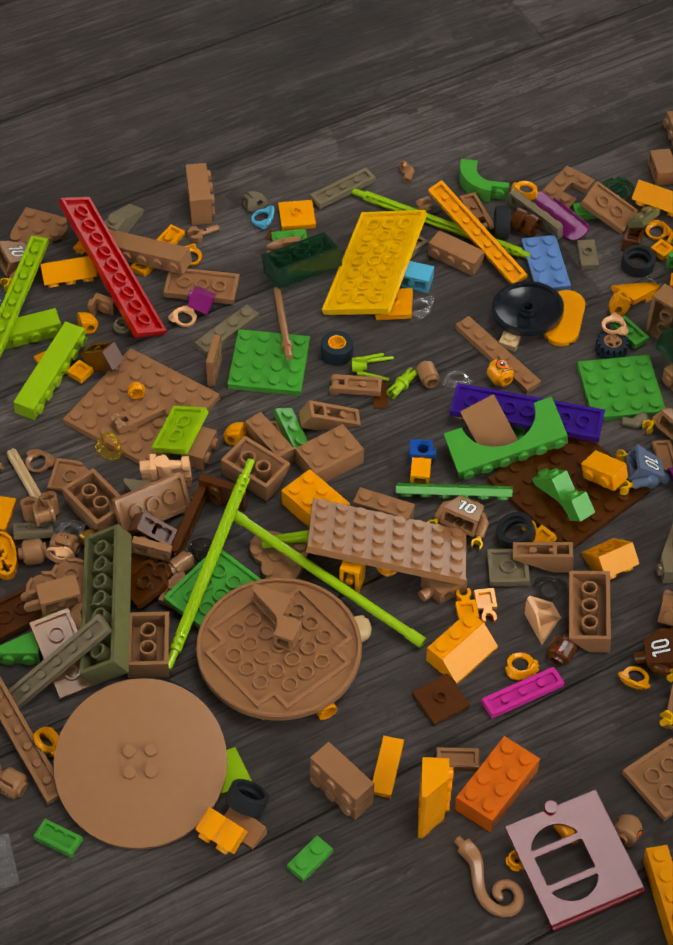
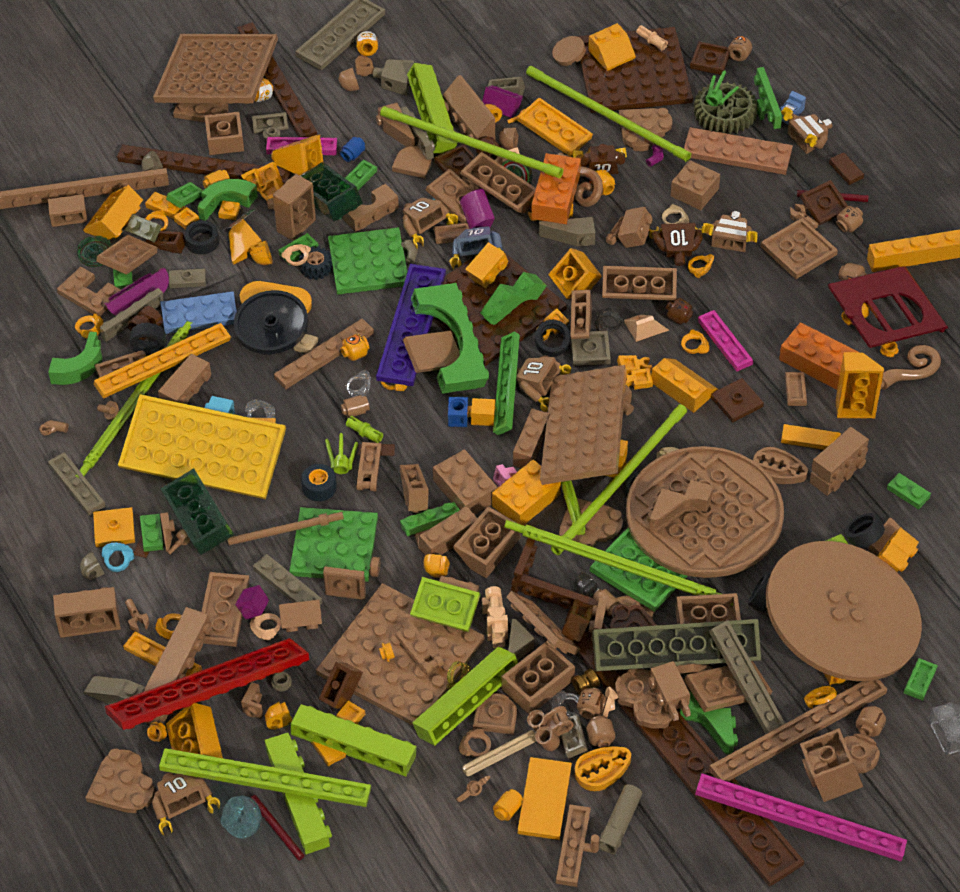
camera: 90 degrees left, 0 degrees up
none -> medium nougat brick [279,600,322,632]
none -> medium nougat tile [370,557,381,577]
none -> lime brick [412,646,518,746]
none -> bright pink tile [493,464,517,487]
none -> medium nougat piece [753,447,808,484]

